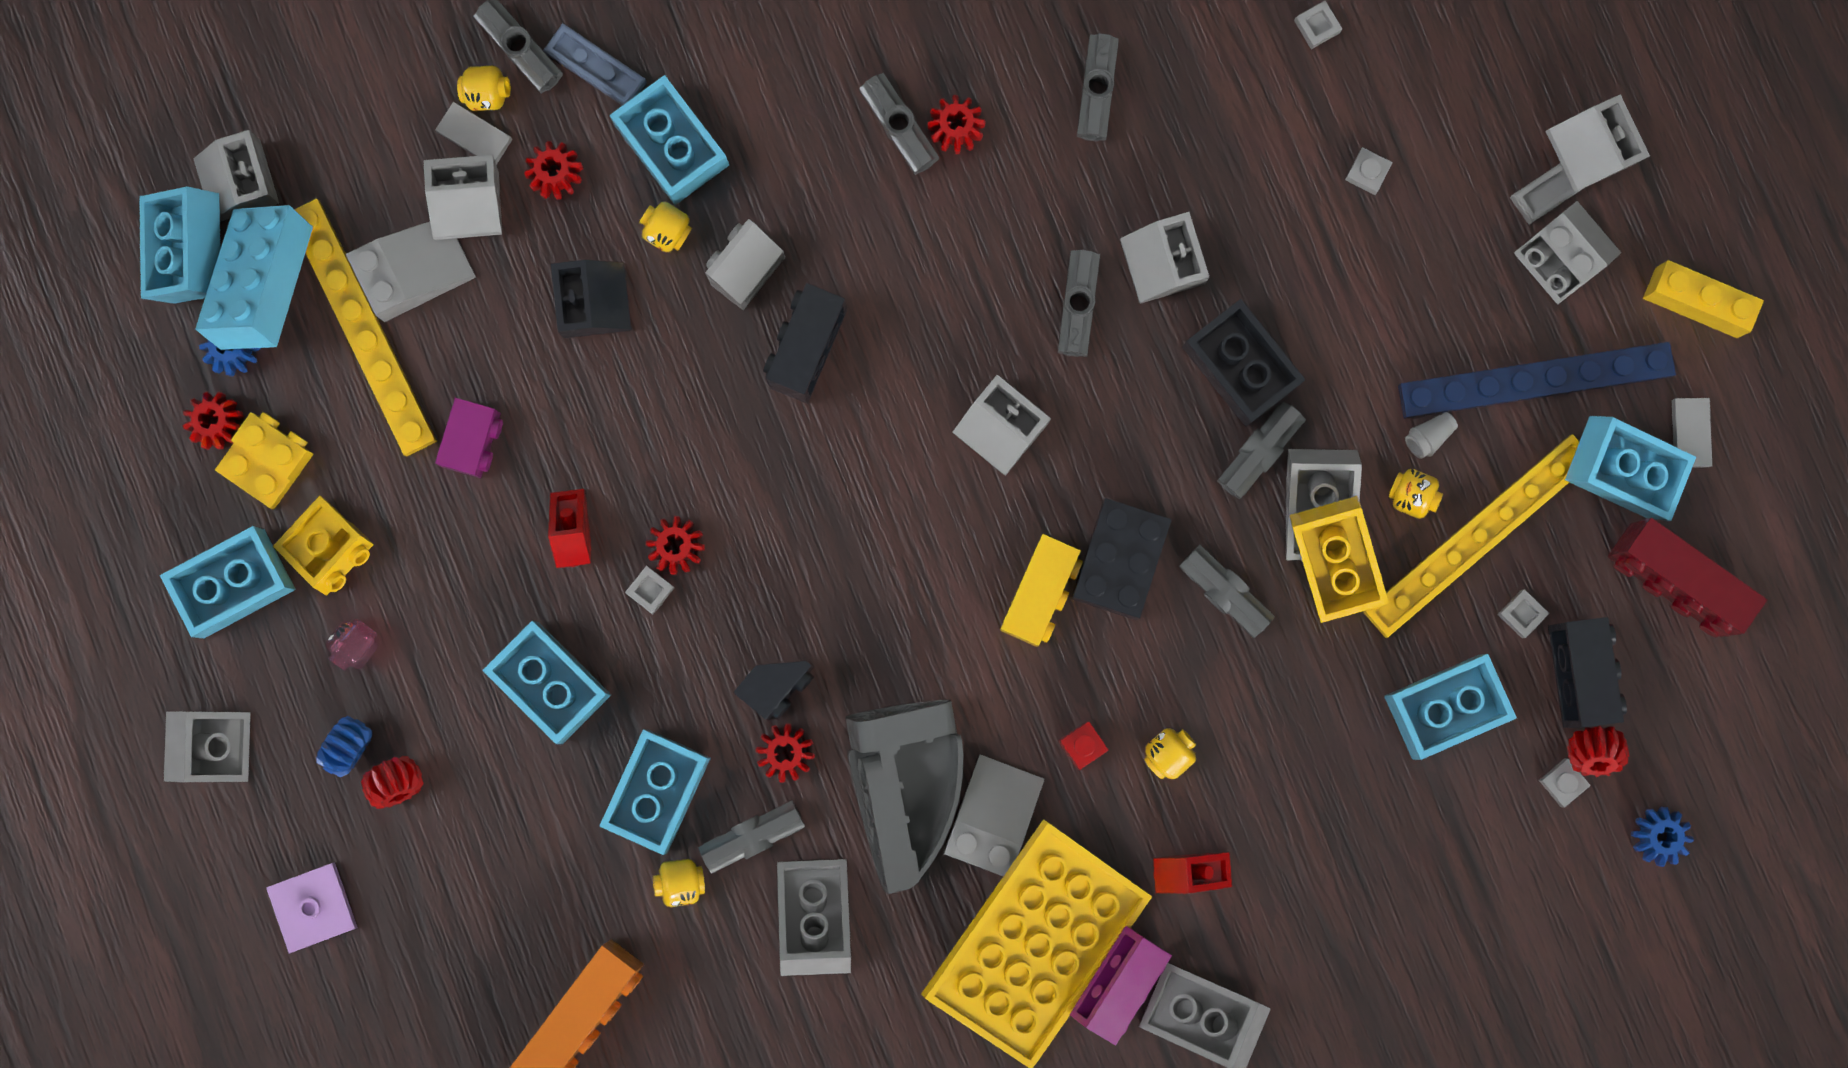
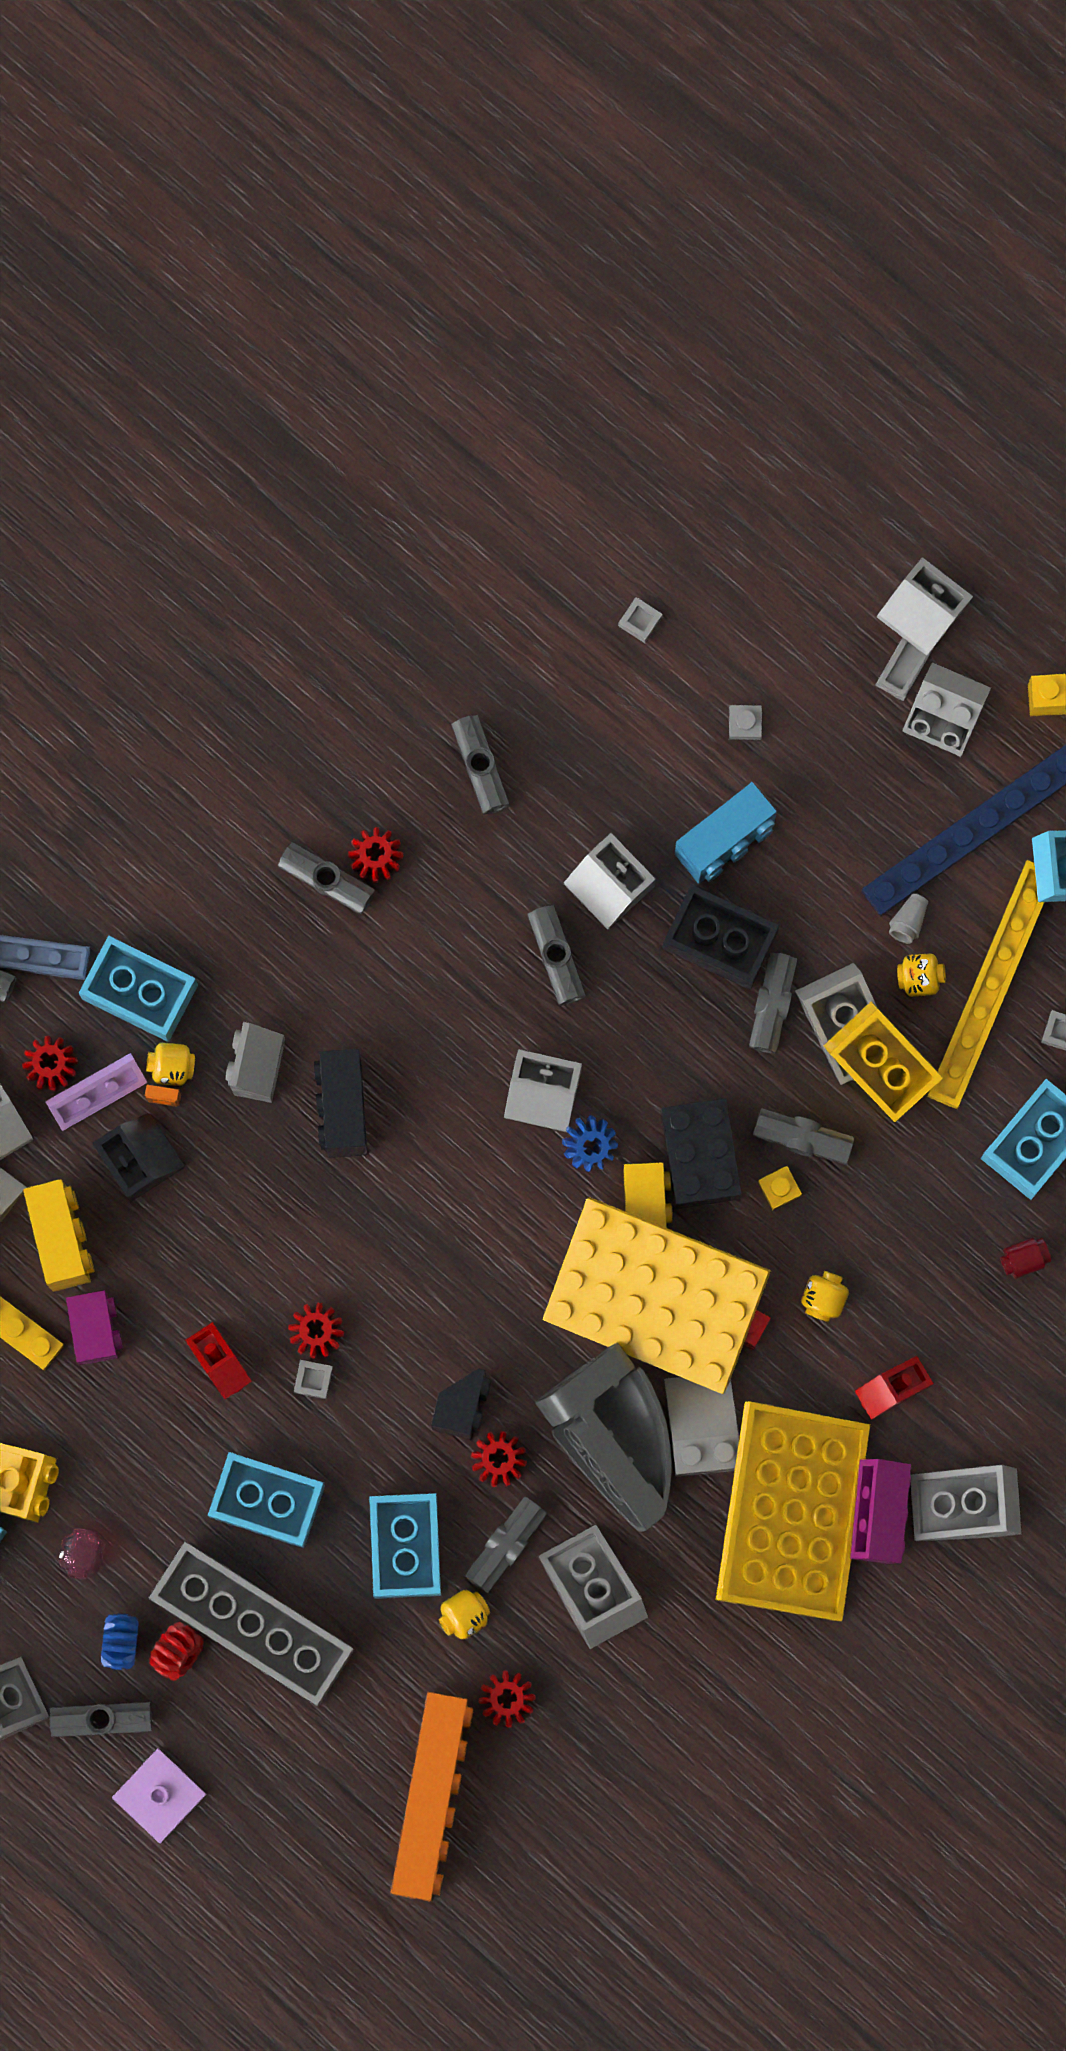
camera: 25 degrees left, 5 degrees down
none -> yellow brick [23,1179,95,1292]
none -> lavender plate [45,1053,147,1131]
none -> dark grey piece [50,1702,152,1737]
none -> orange tile [145,1085,181,1107]
none -> light grey brick [149,1542,354,1707]
none -> red gear [479,1670,536,1728]
none -> yellow plate [542,1197,771,1394]
none -> blue gear [562,1115,618,1172]
none -> dark azure brick [675,782,777,884]
none -> yellow plate [758,1166,802,1211]
none -> dark red brick [1000,1237,1051,1279]

